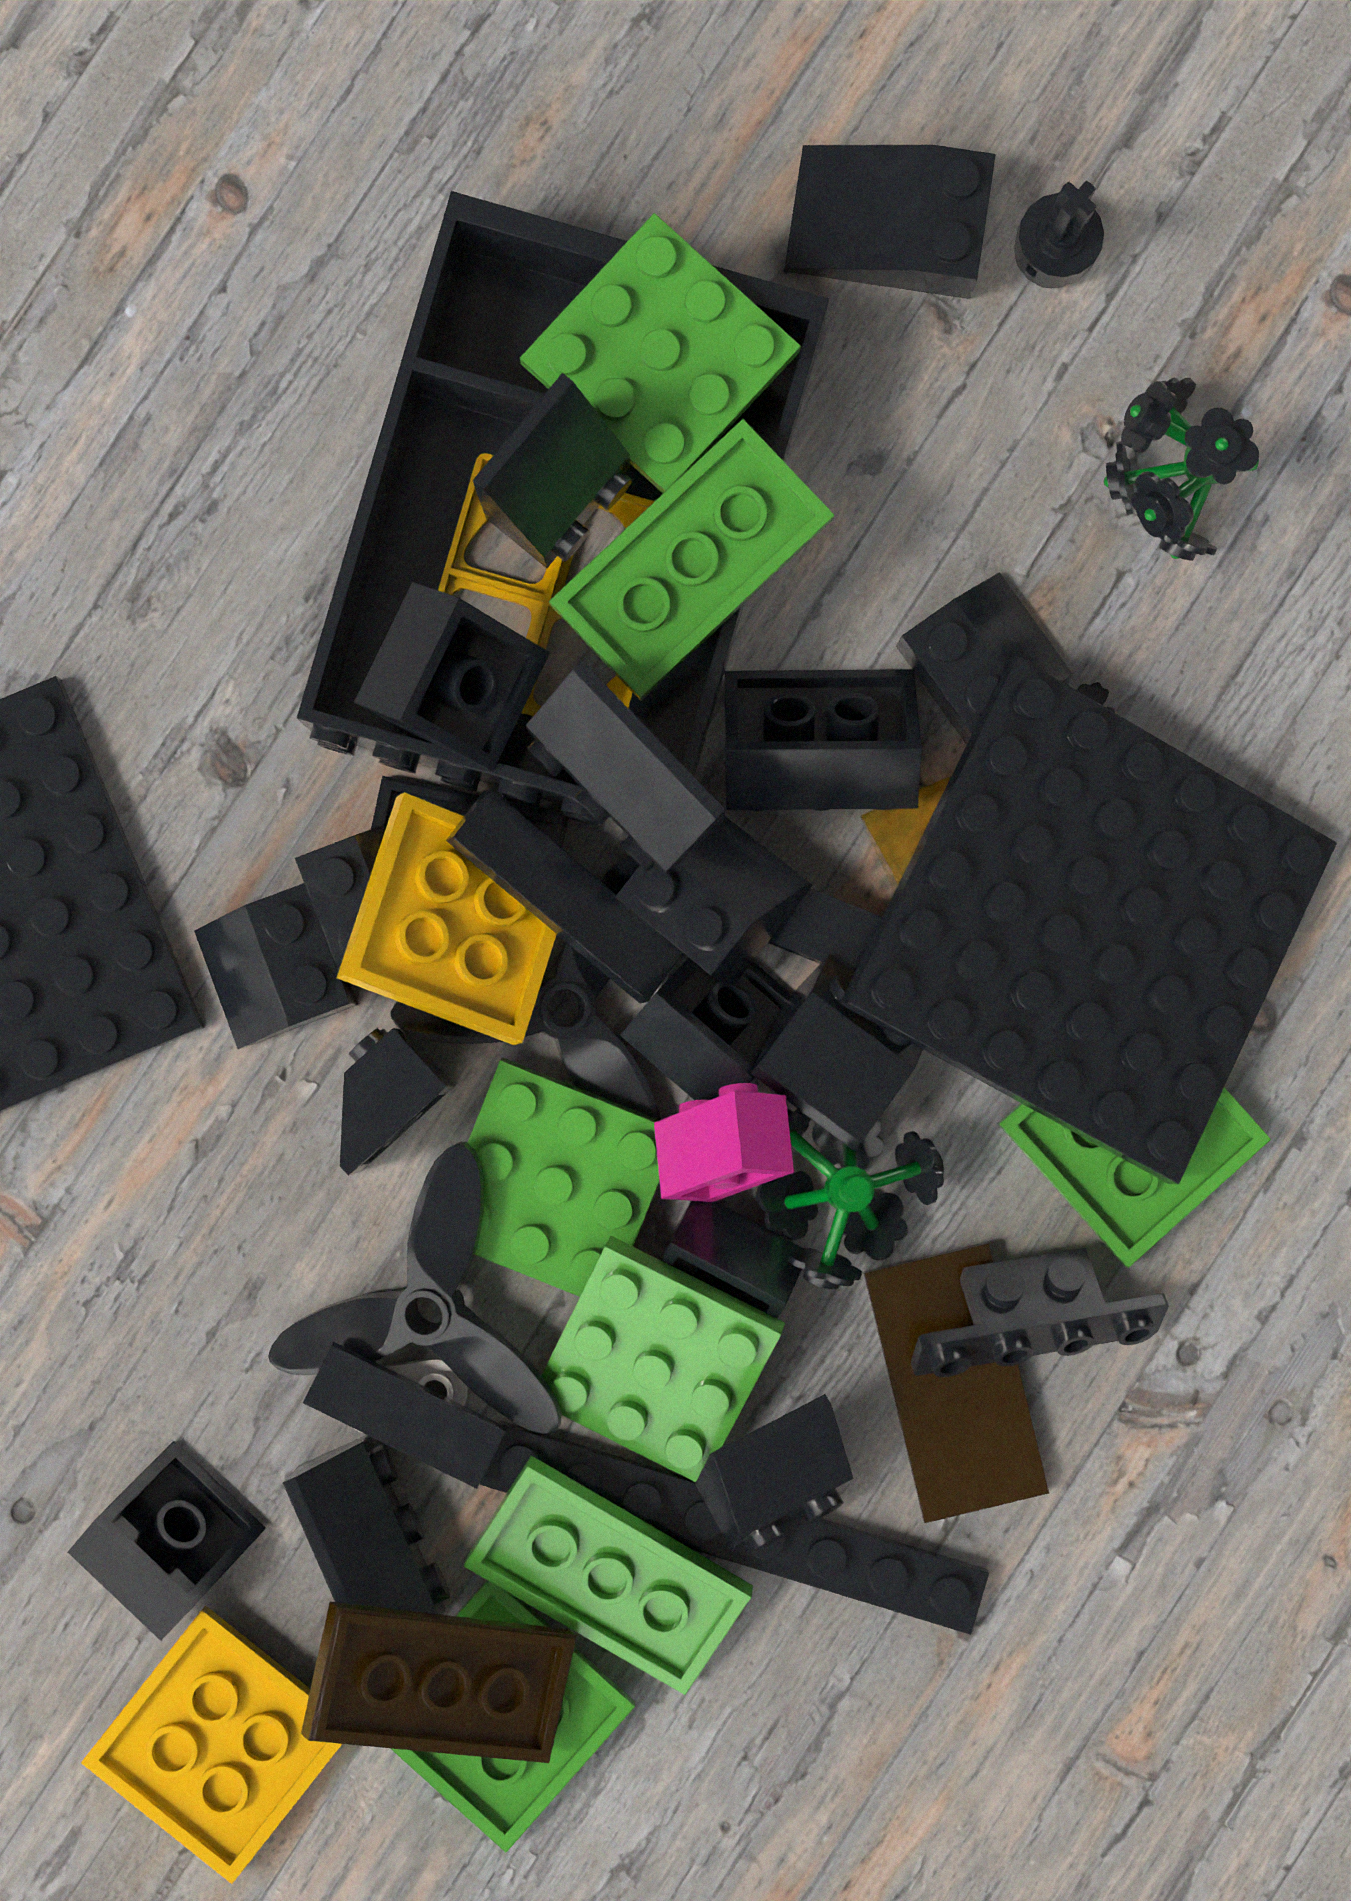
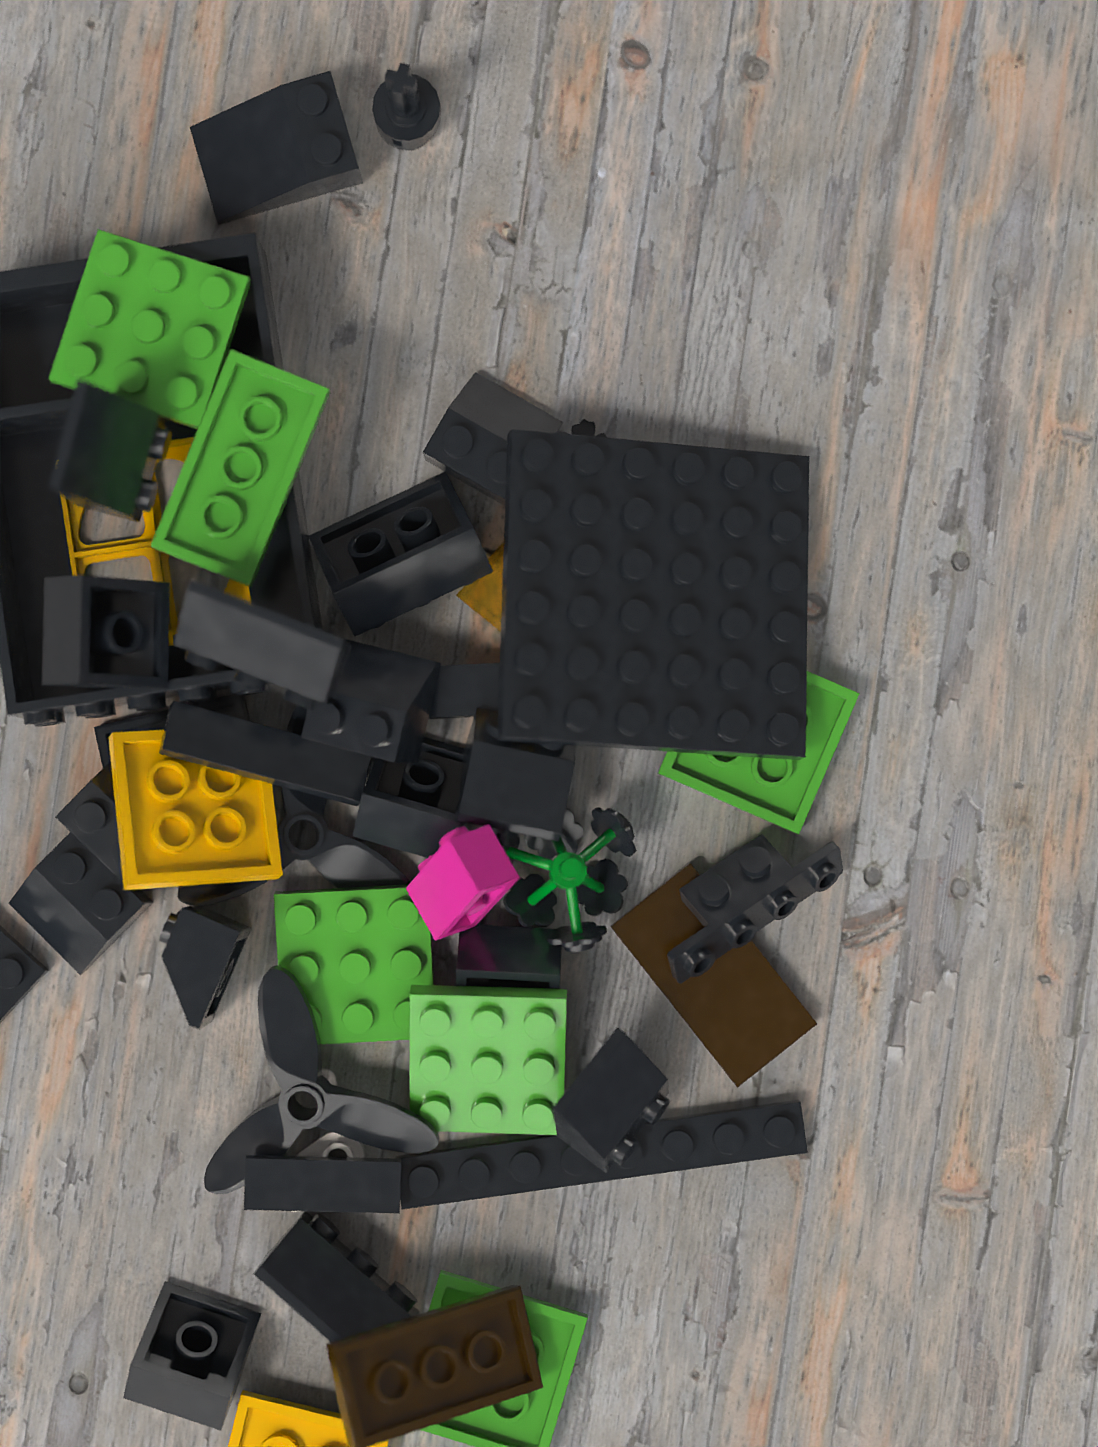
camera: 25 degrees left, 0 degrees up
bright green plate [464,1456,753,1695] -> none
black plant [1103,377,1259,561] -> none

